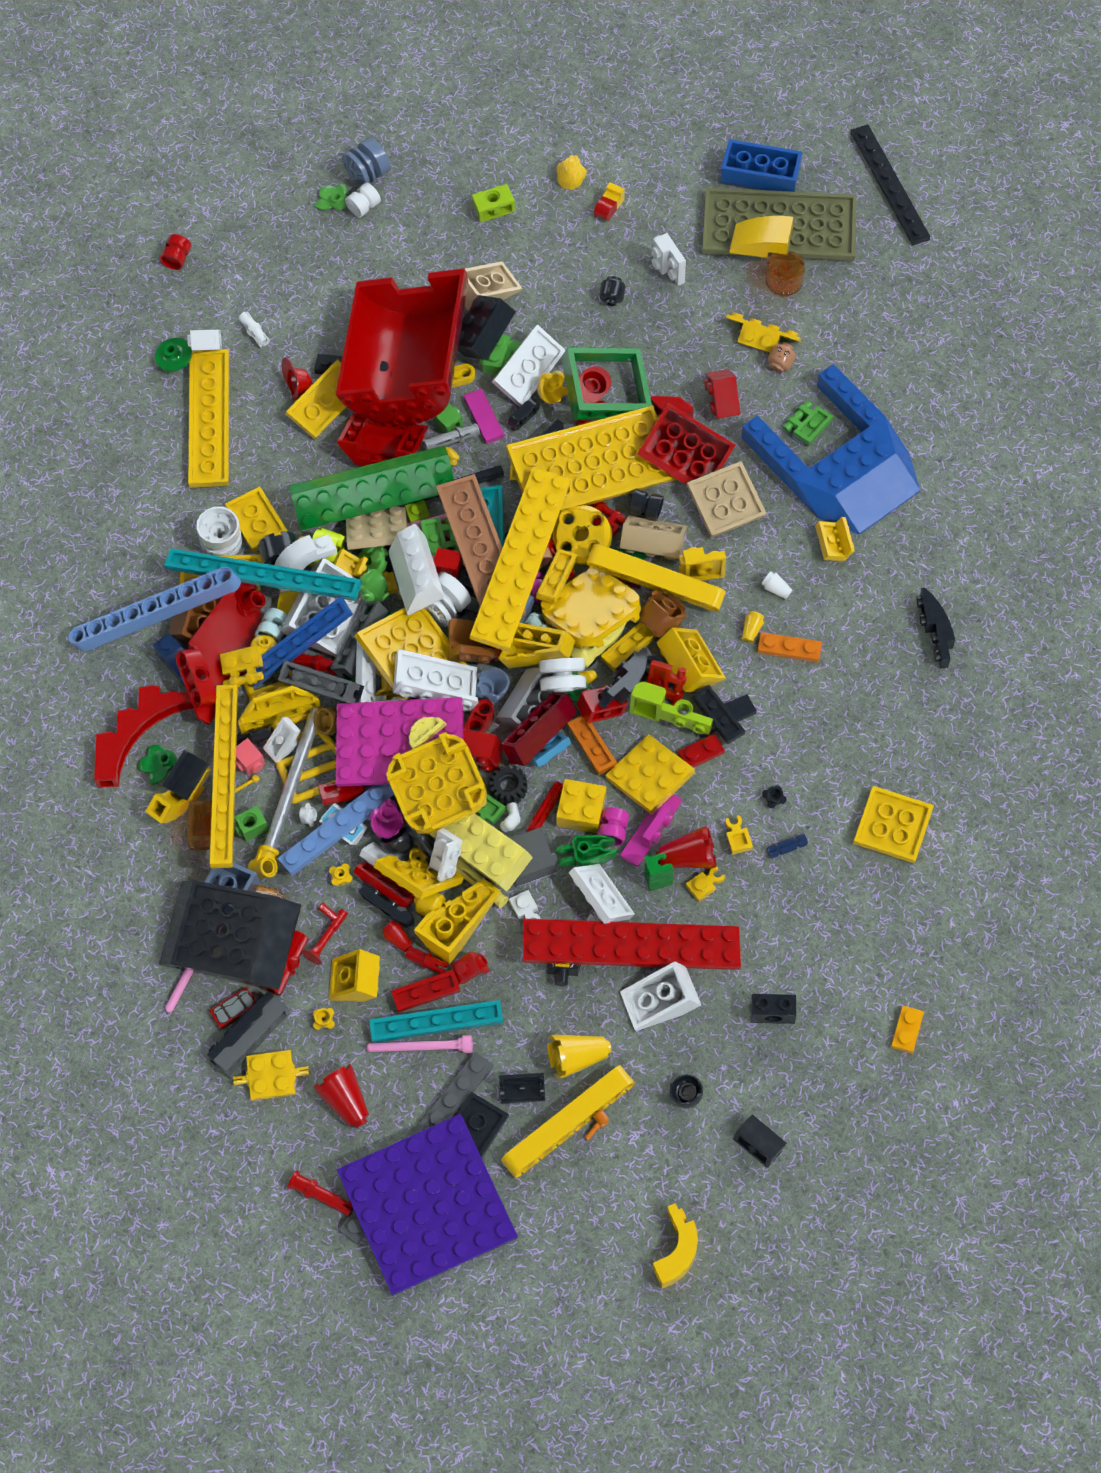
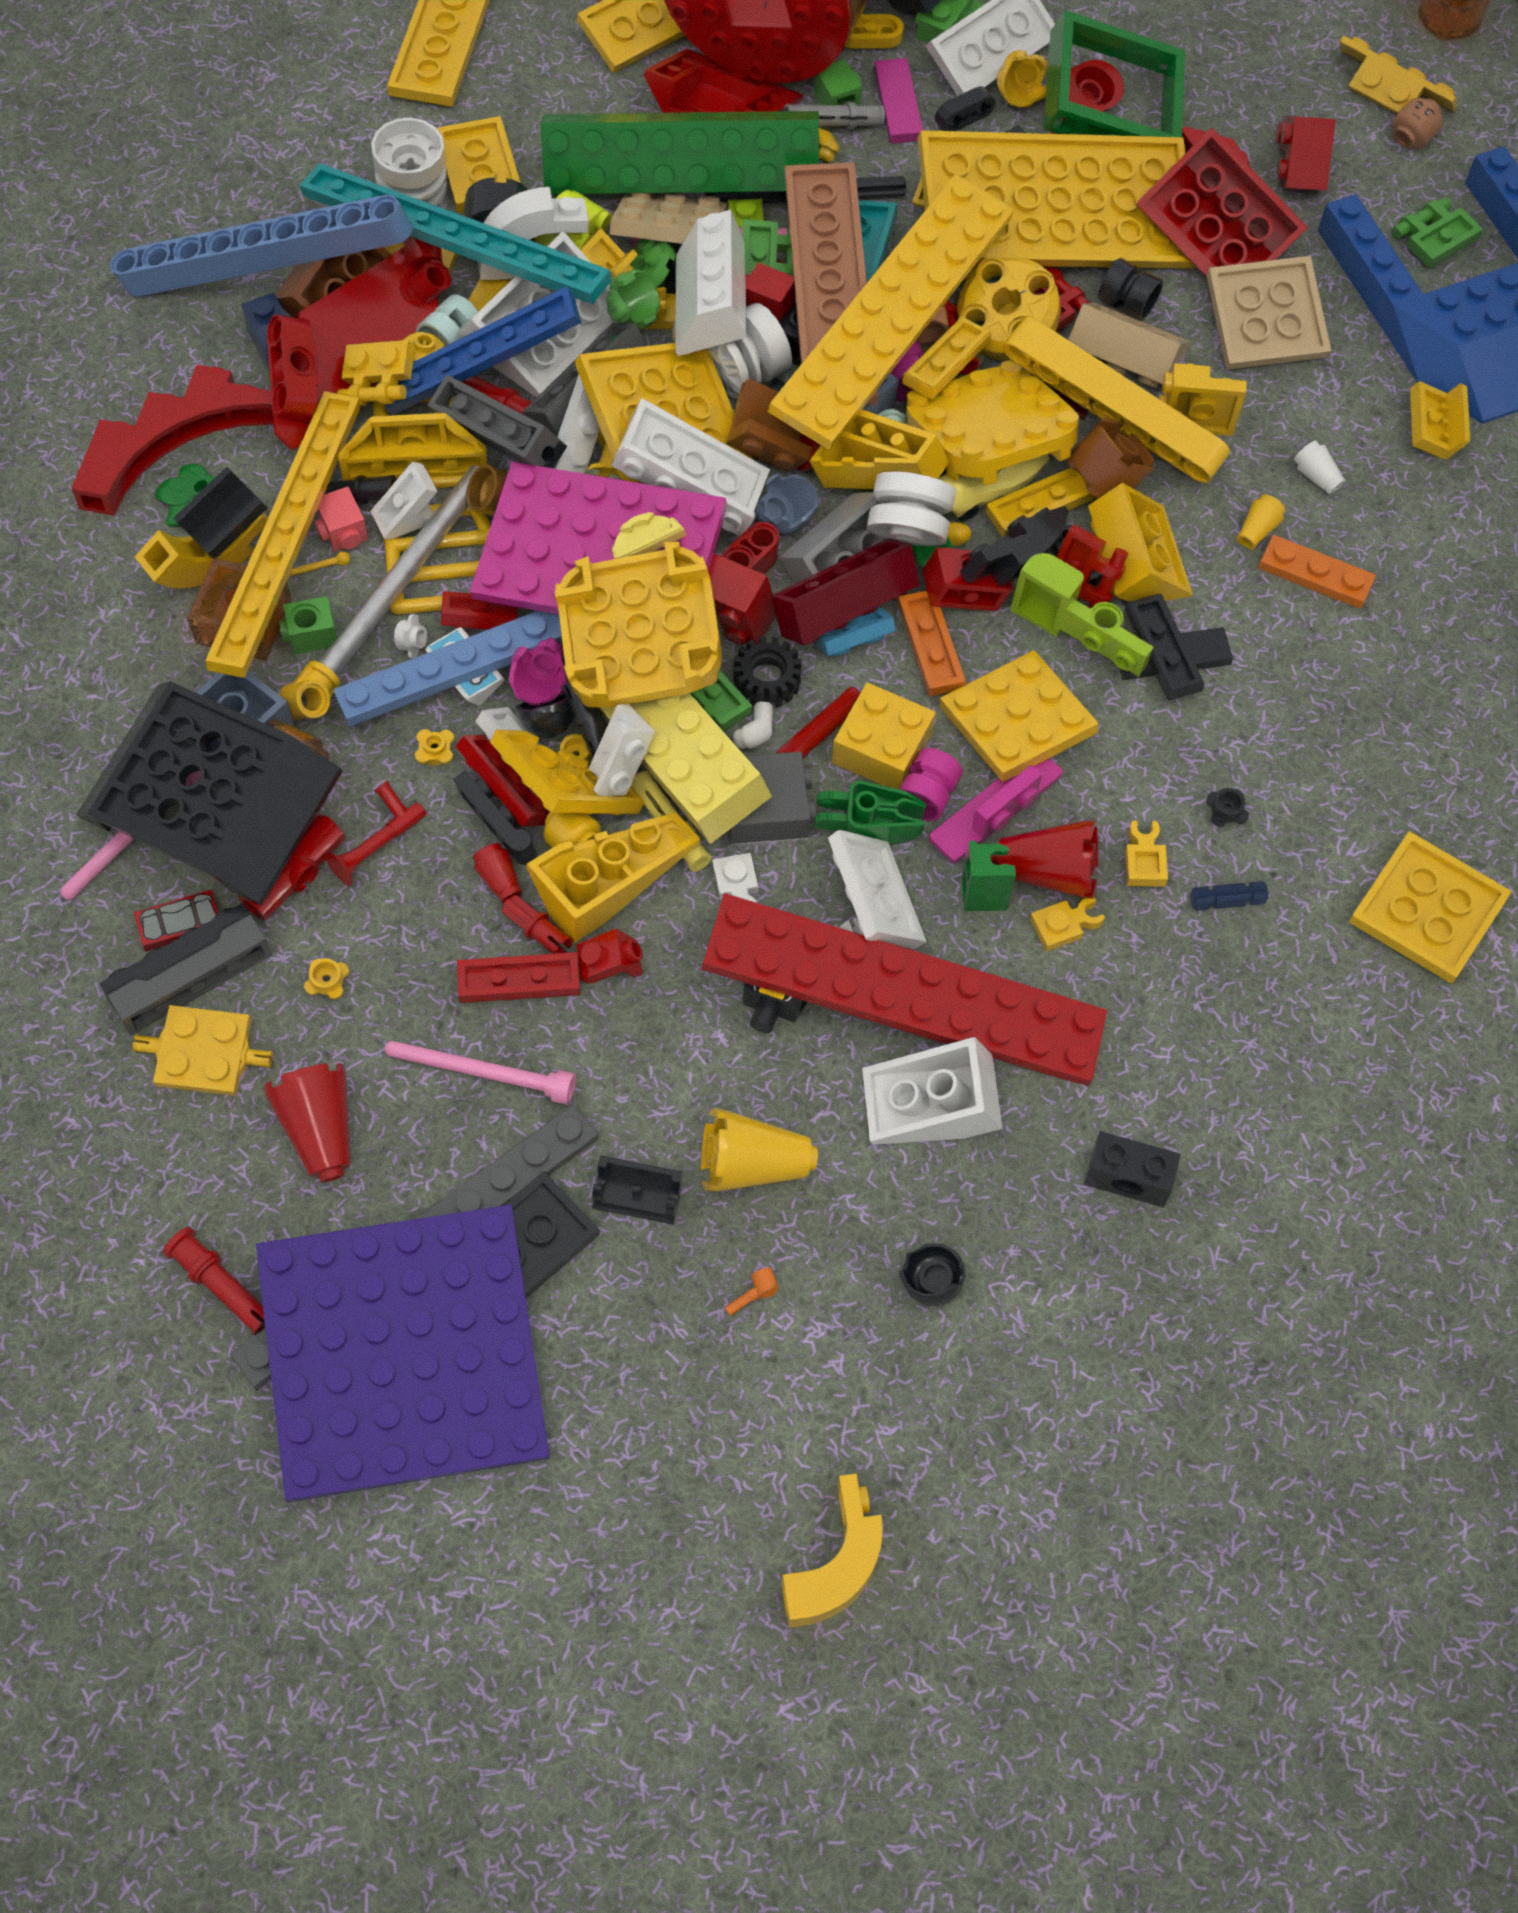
camera: 10 degrees right, 0 degrees up
yellow slope [329,949,380,1002] -> none
teal plate [369,1000,503,1043] -> none
yellow beam [501,1065,635,1179] -> none
red plate [678,734,725,768] -> none
black hinge [733,1114,787,1169] -> none
light orange plate [891,1005,924,1054] -> none

